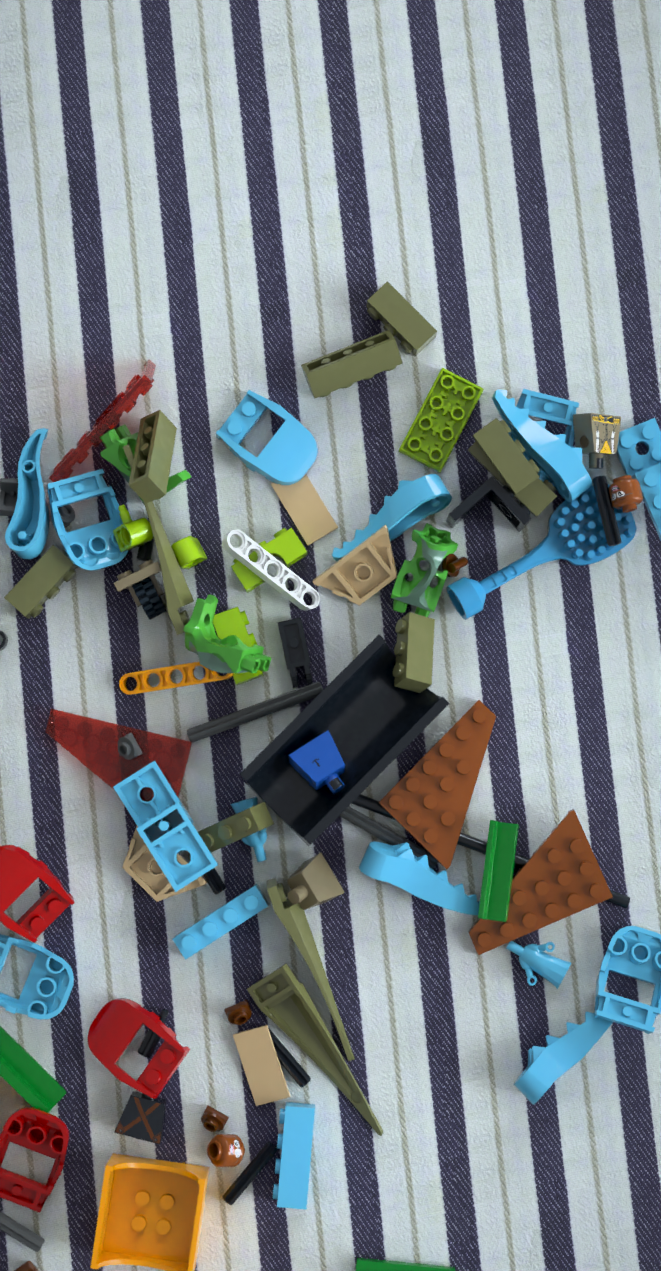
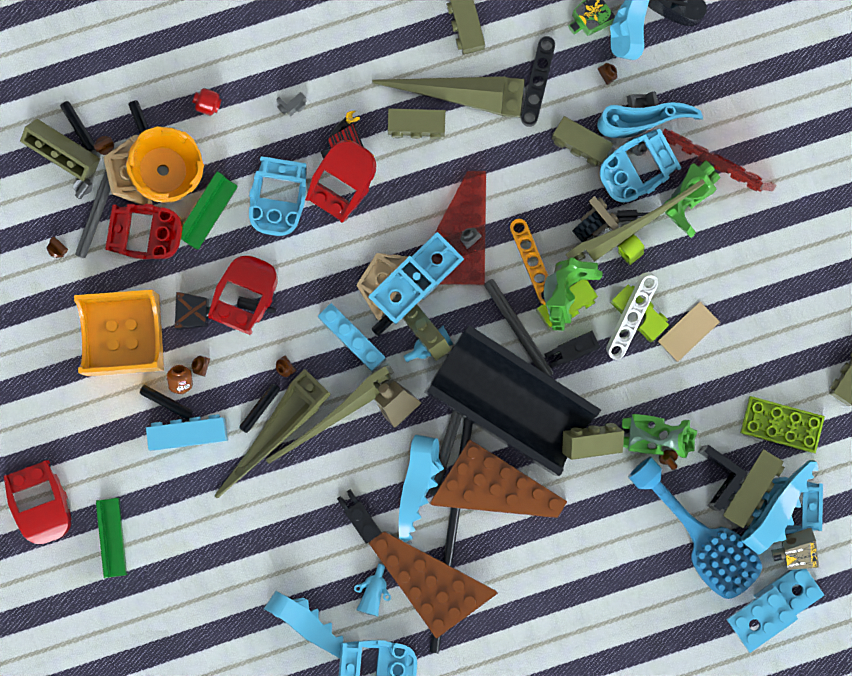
camera: 75 degrees right, 0 degrees up
lime piece [113,505,153,552] -> none
olive brick [129,410,177,503] -> none
medium azure slope [216,390,318,485] -> none
tan piece [233,1025,290,1106] -> none
blue torso [289,730,345,794] -> none
olive brick [301,330,403,398] -> none
tan wing [313,525,397,606] -> none
medium azure animal [332,474,452,561] -> none
olive brick [472,418,540,495] -> none
green panel [478,820,519,922] -> none
black axle [592,476,621,546] -> none
dark orange head [609,475,643,513] -> none
none -> black hinge [337,489,382,544]

